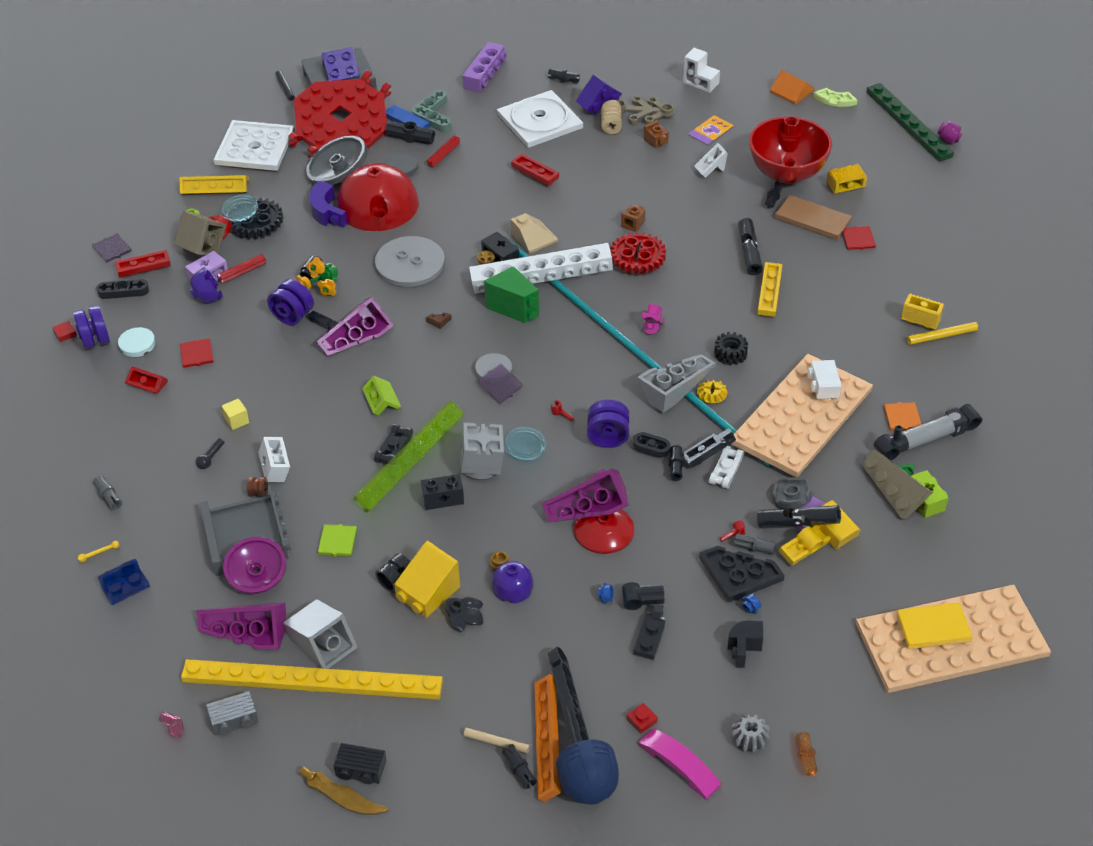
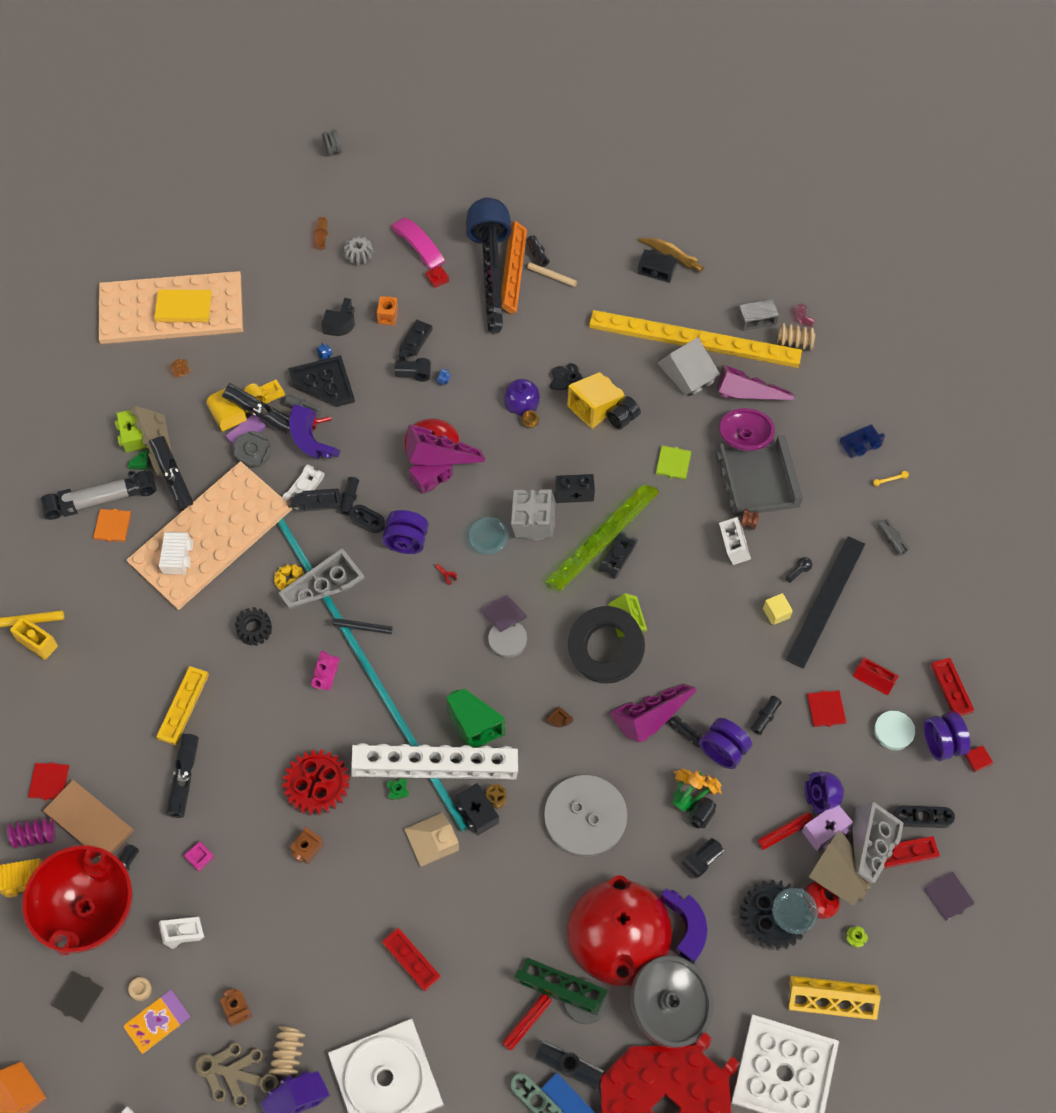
camera: 175 degrees left, 15 degrees up
none -> magenta piece [7,817,56,849]
none -> tan tile [128,977,152,1001]
none -> black piece [148,436,193,511]
none -> clear orange plate [170,359,190,378]
none -> dark pink tile [184,841,214,872]
none -> dark purple arch [289,404,340,459]
none -> black bar [333,618,393,634]
none -> orange brick [377,296,398,326]
none -> dark green fence [514,958,607,1016]
none -> black tyre [568,606,645,683]
none -> black piece [681,838,724,879]
none -> black pin [750,695,782,735]
none -> tan piece [777,323,815,351]
none -> black tile [786,536,865,669]
none -> light grey wedge [852,802,904,884]
none -> red plate [930,658,975,716]

